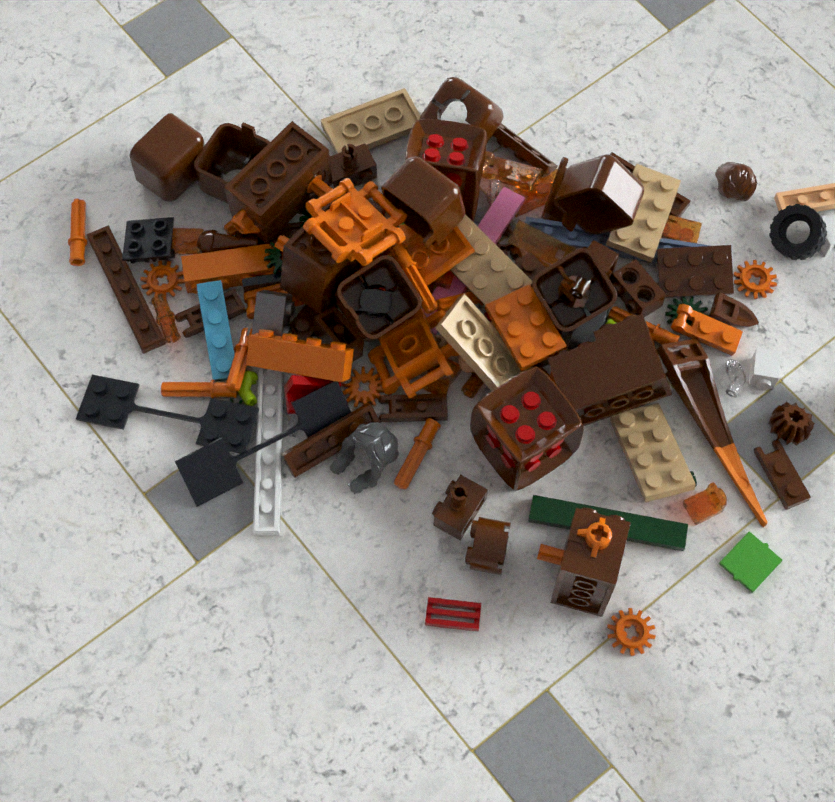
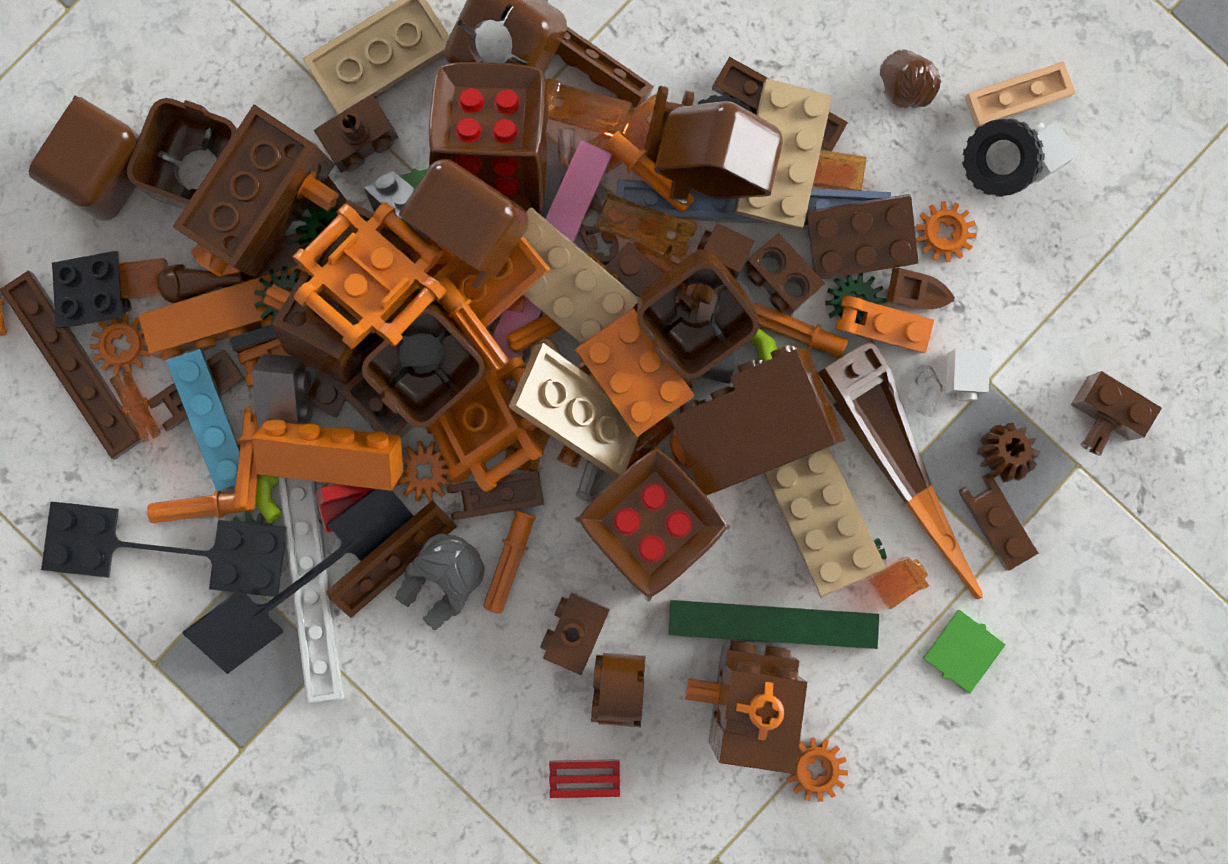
camera: 10 degrees left, 20 degrees up
none -> orange axle [604,130,694,213]

